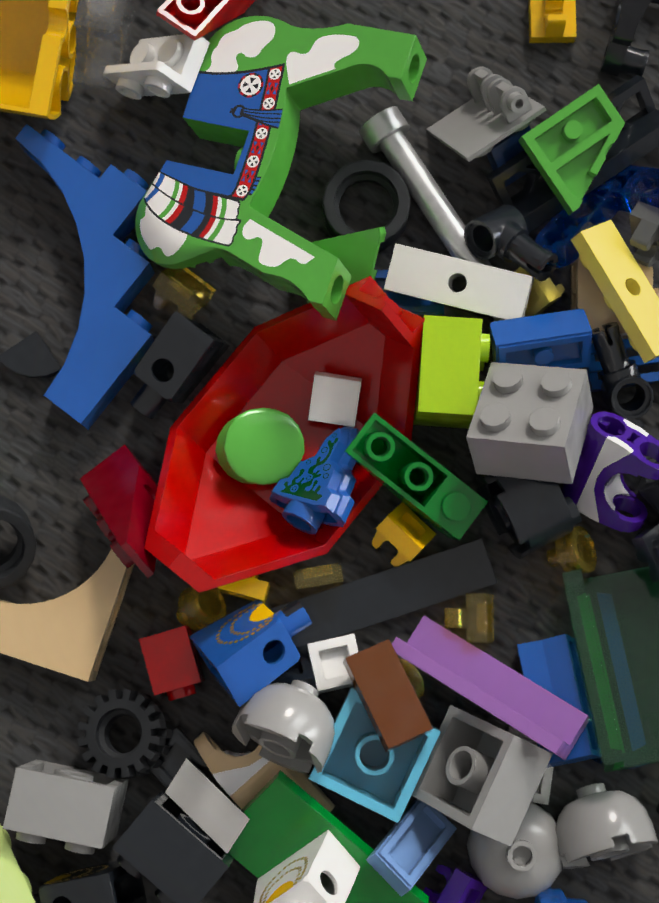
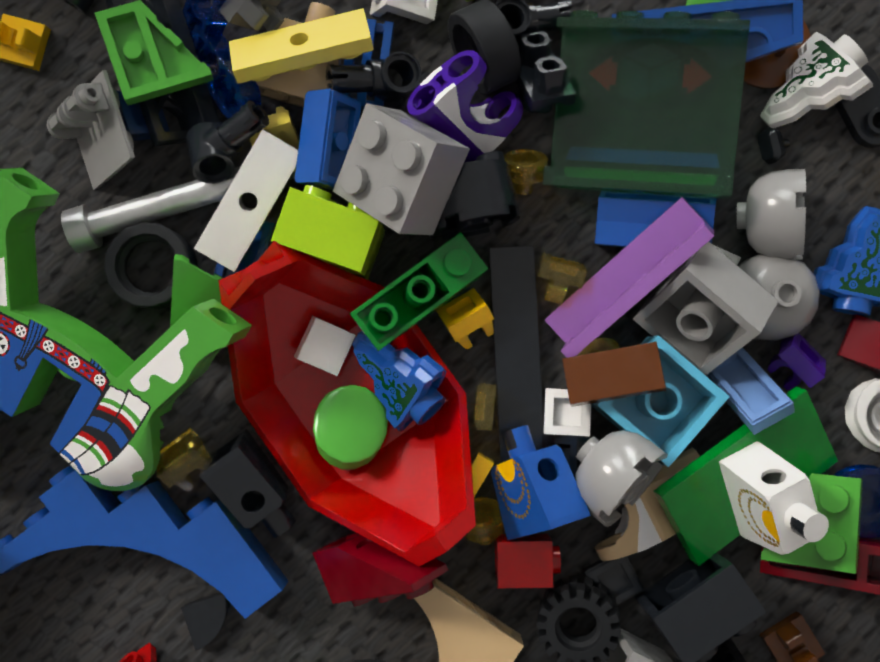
camera: 75 degrees left, 5 degrees up
white sticker [165,758,250,854] -> none

